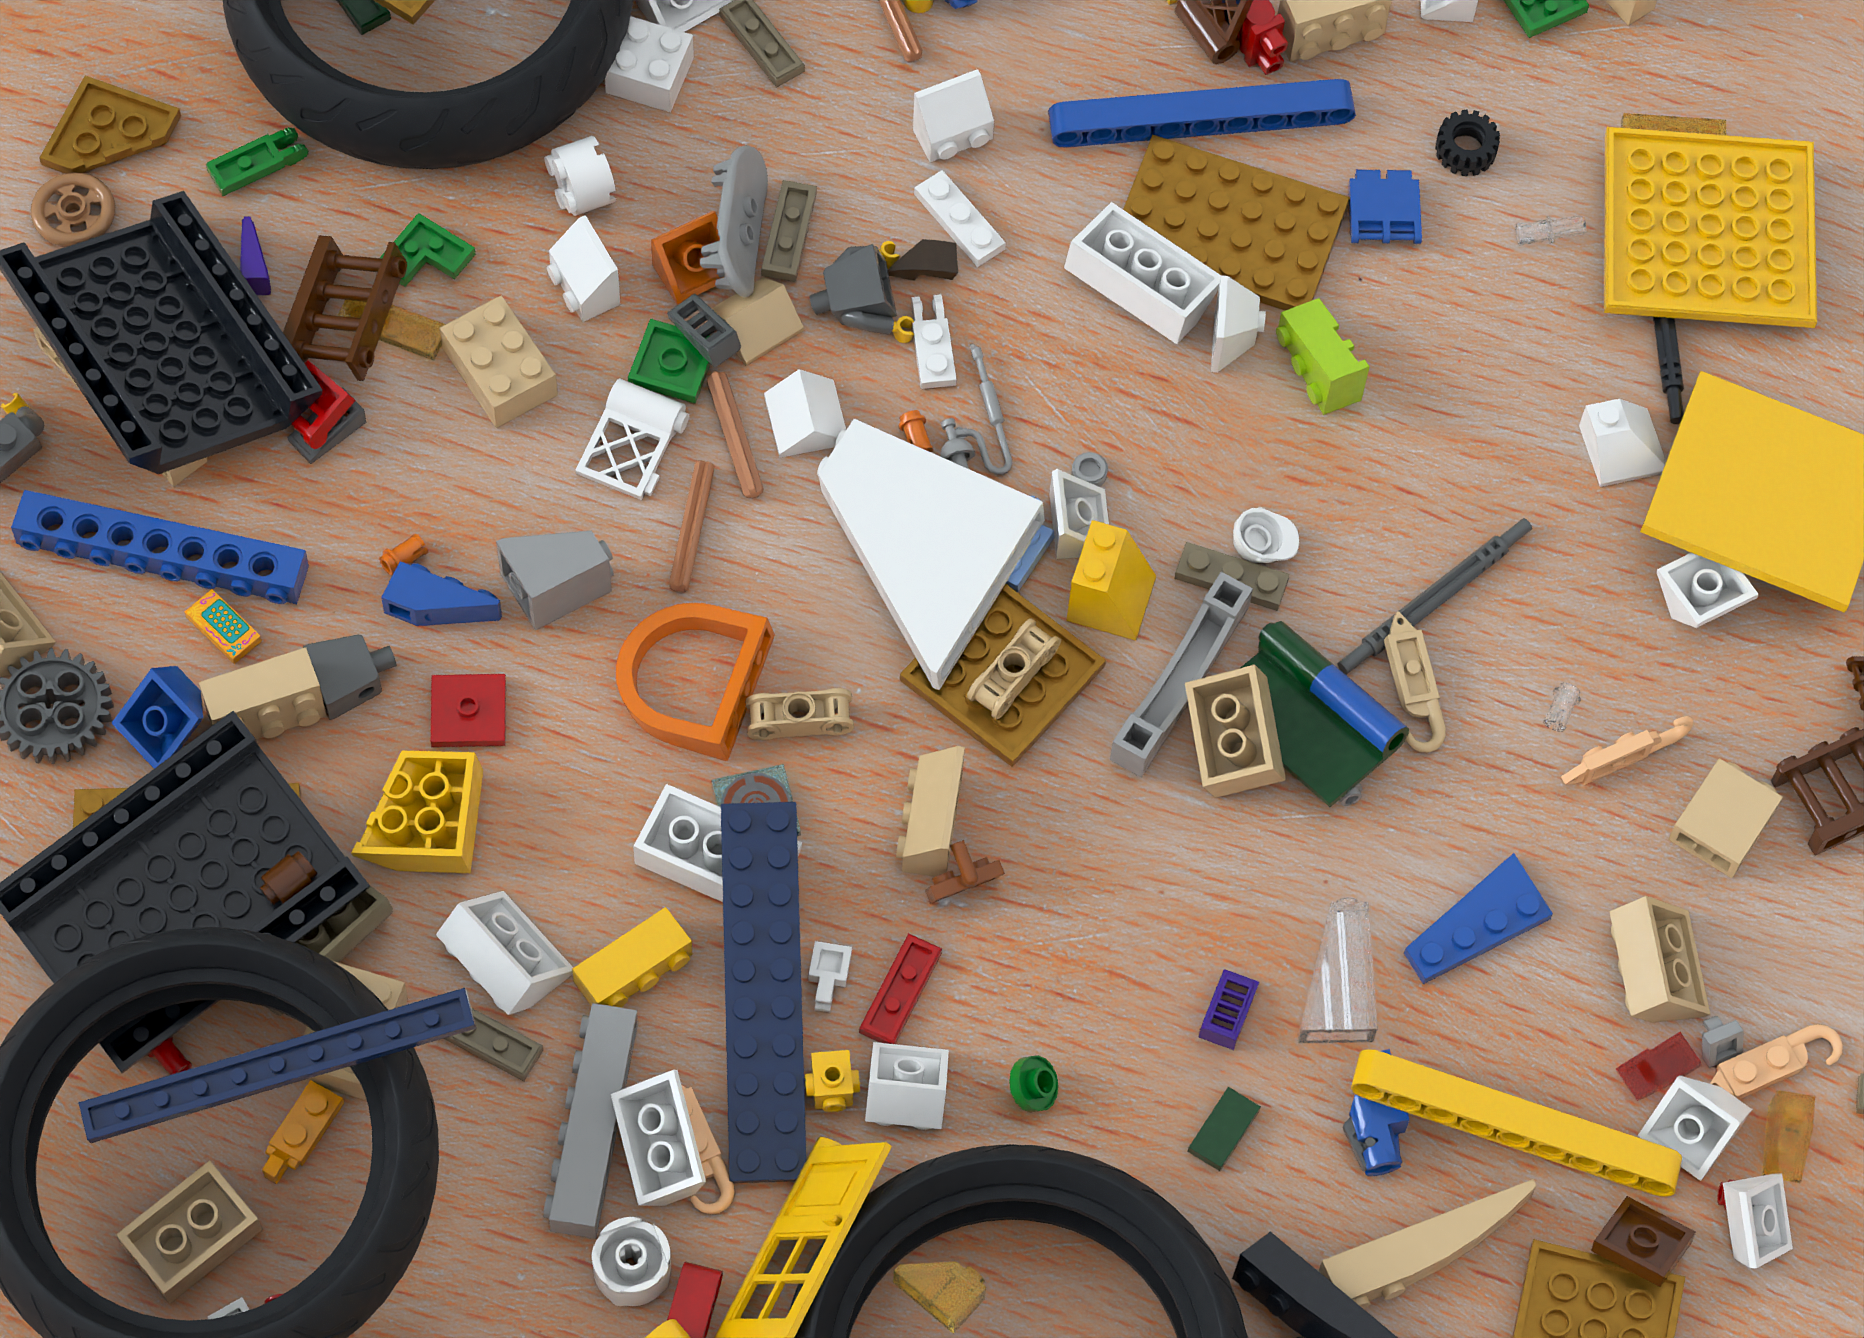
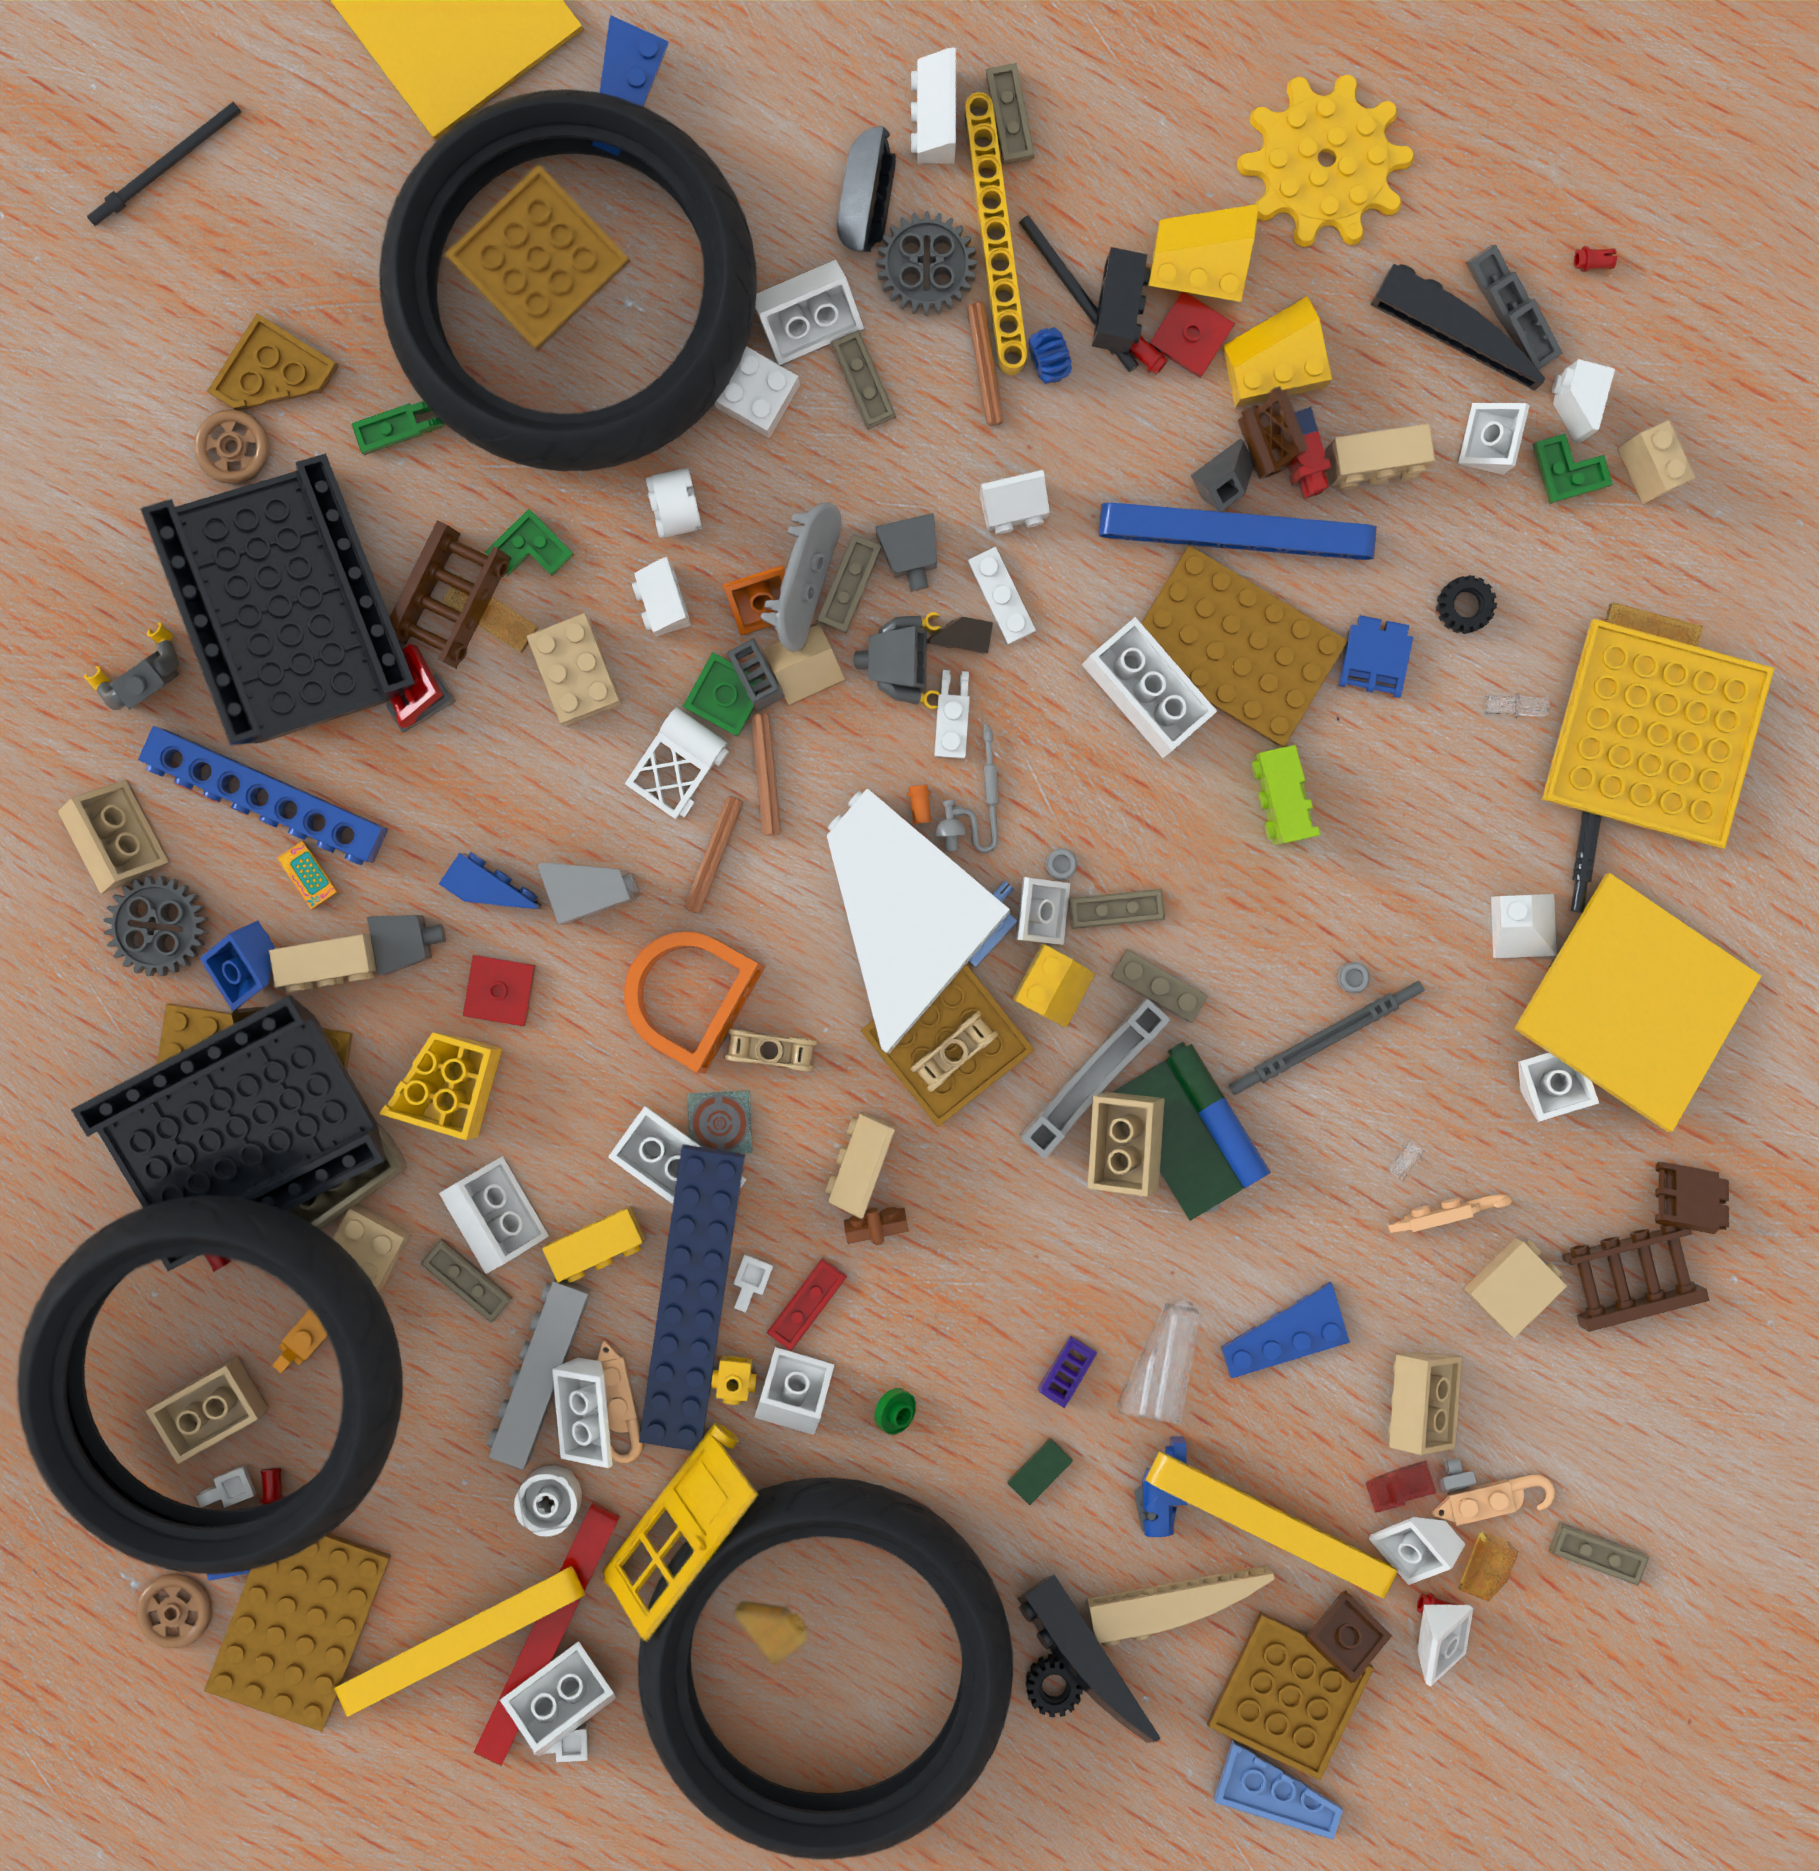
camera: 15 degrees right, 25 degrees up
dark blue plate [78,988,477,1143] -> none
dark purple slope [240,216,271,295] -> none
reddish brown brick [259,851,318,905] -> none
orange pin [379,534,428,576] -> none
white slope [764,369,846,458] -> none
white slope [1211,275,1266,373] -> none
white hat [1233,507,1299,563] -> none
tan plate [1384,611,1446,753] -> none
none -> dark grey torso [875,513,937,592]
none -> dark tan tile [1069,889,1165,929]
none -> dark grey slope [1191,439,1254,512]
none -> light grey tile [1337,962,1370,993]

